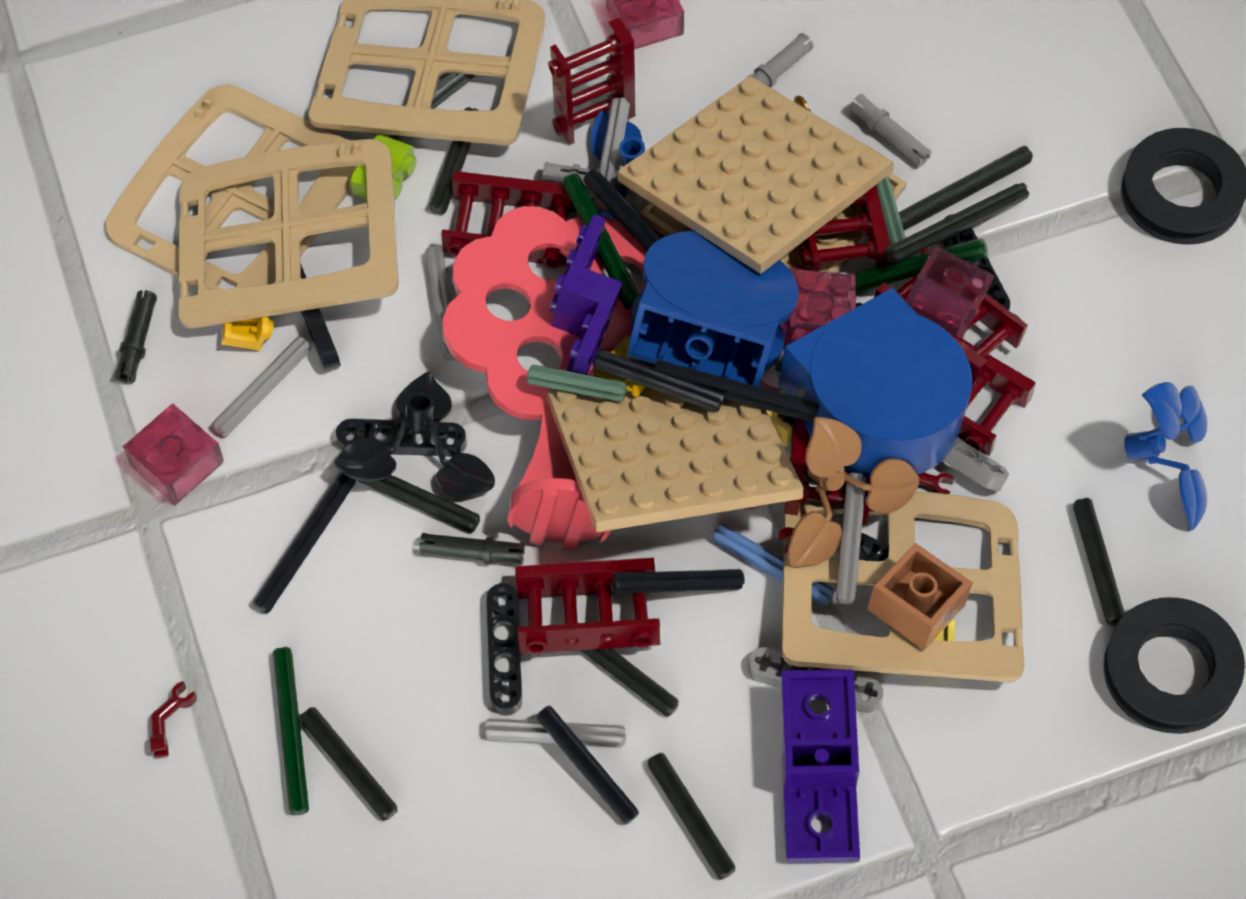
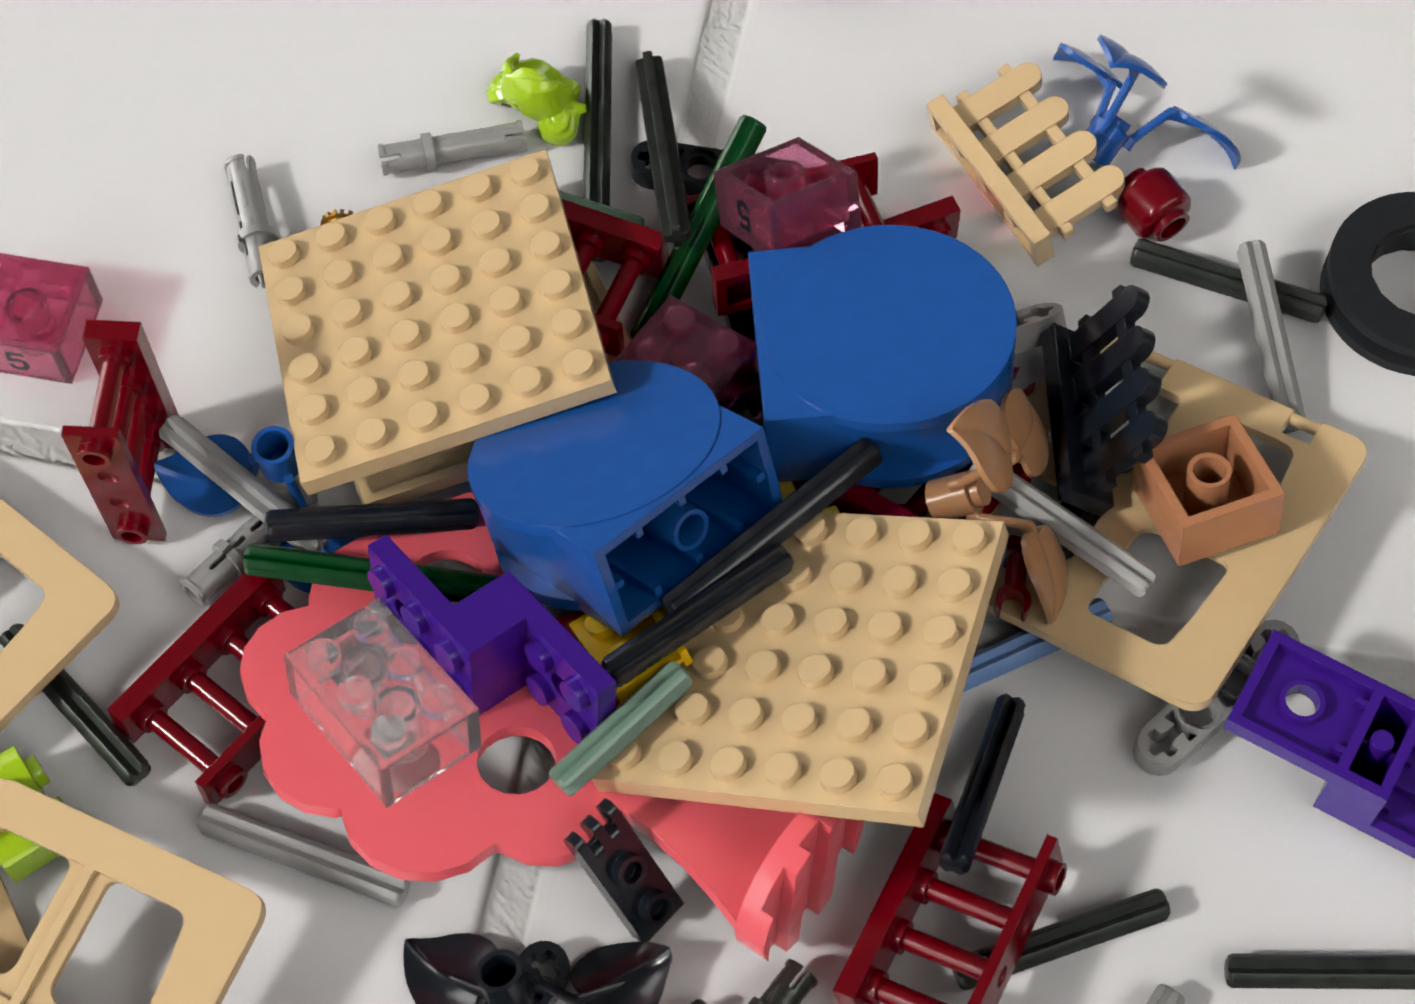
camera: 60 degrees left, 0 degrees up
none -> clear brick [283,598,481,808]
none -> lime hair [486,52,586,146]
none -> black hinge [563,798,684,942]
none -> tan fence [926,62,1125,266]
none -> black fence [1041,285,1168,517]
none -> dark red head [1117,167,1191,242]
none -> light grey axle [1237,240,1306,433]

